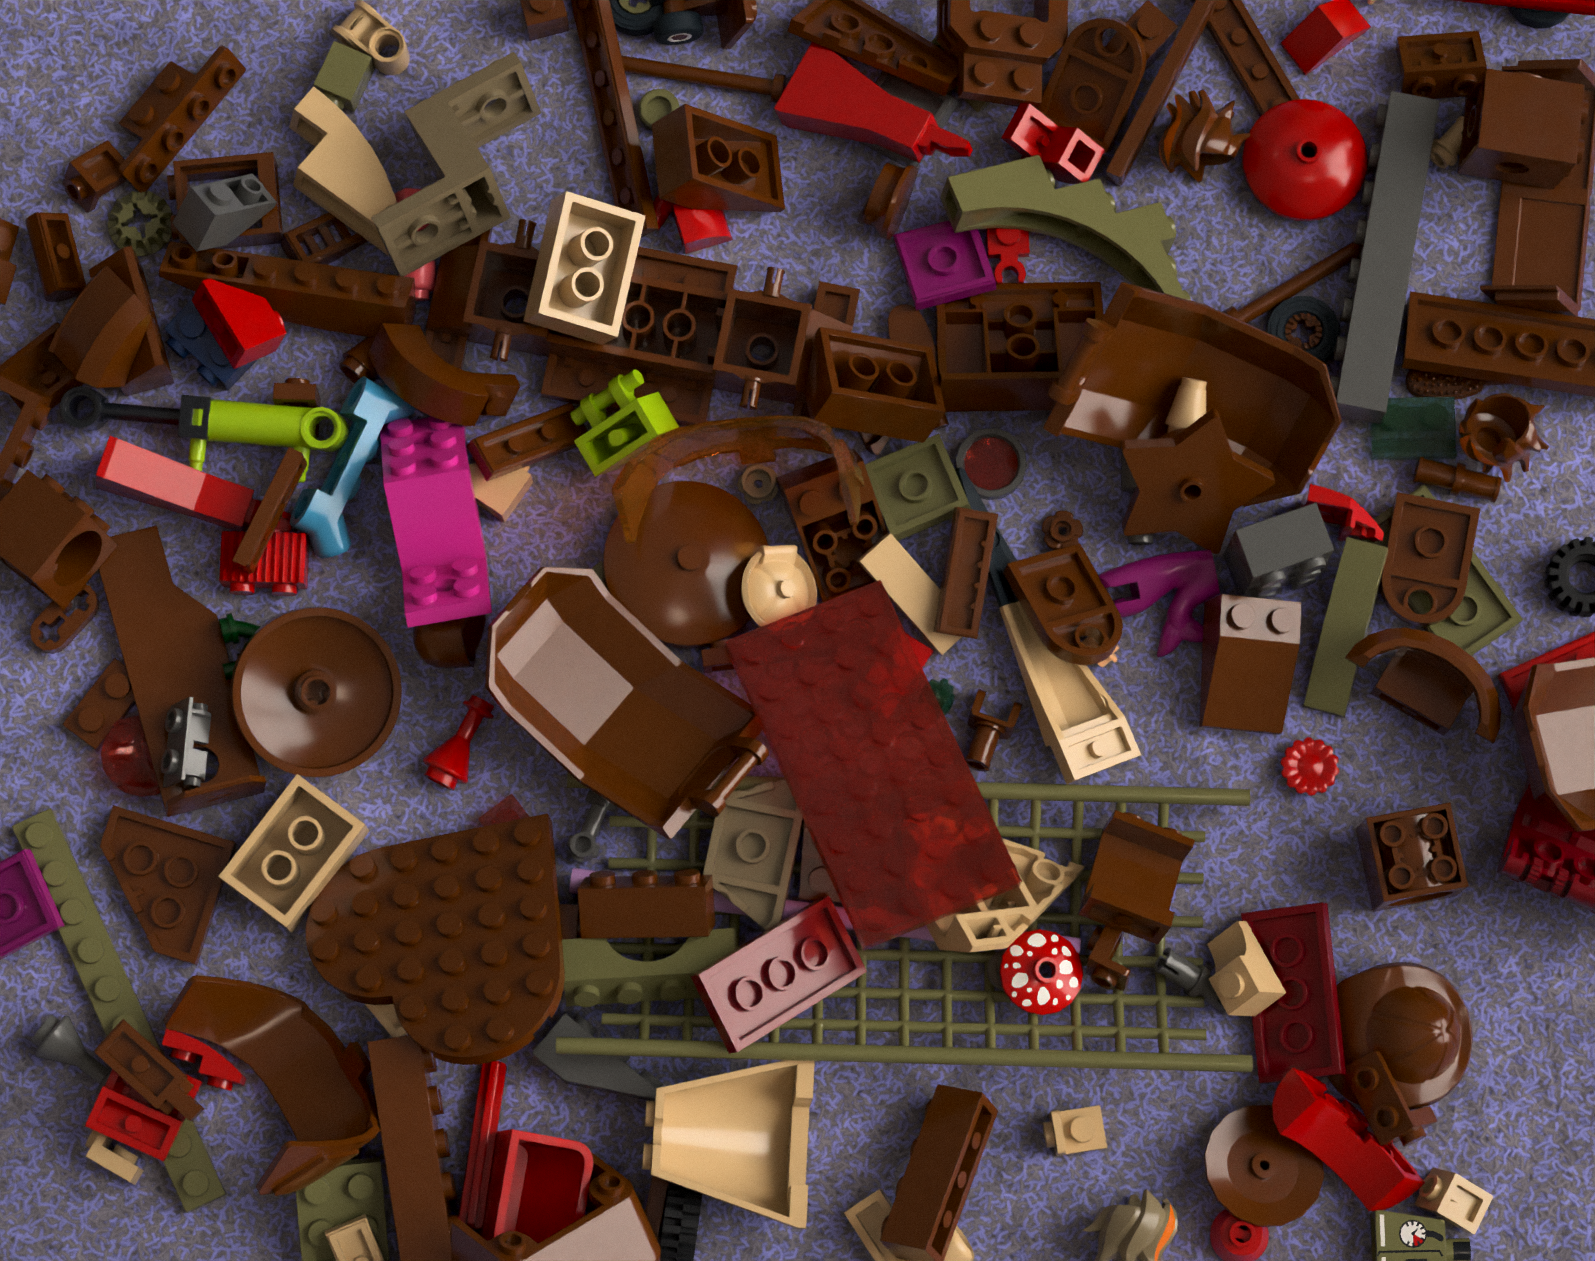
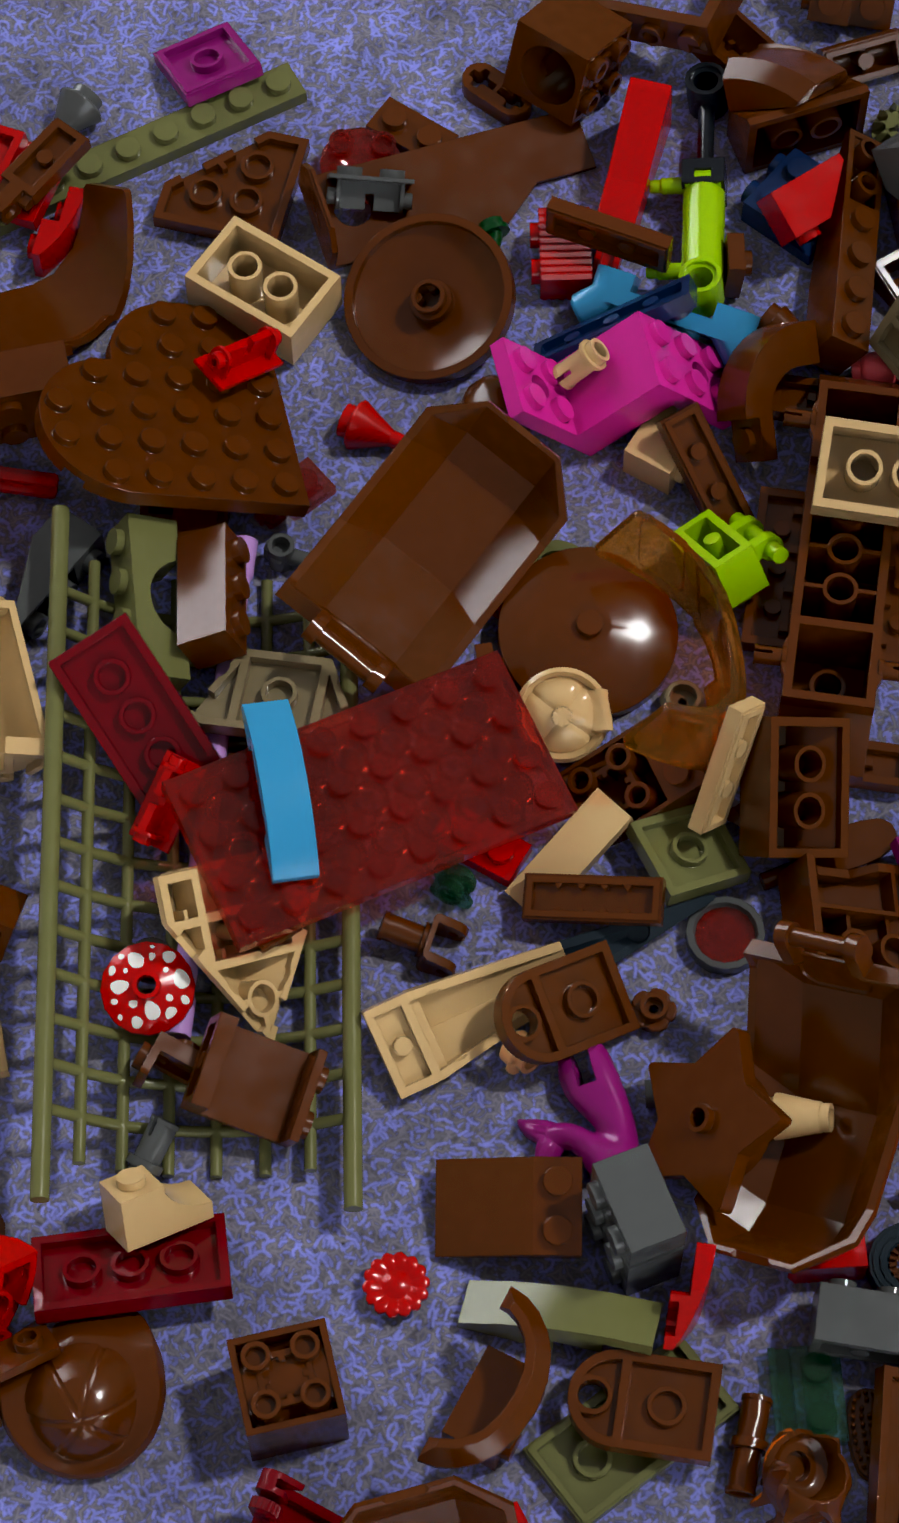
camera: 90 degrees right, 15 degrees down
none -> red hinge [128,750,208,854]
none -> red hinge [193,326,284,392]
none -> dark azure slope [241,699,320,884]
none -> dark blue plate [534,274,697,363]
none -> tan pin [553,338,610,390]
none -> tan tile [687,696,766,835]

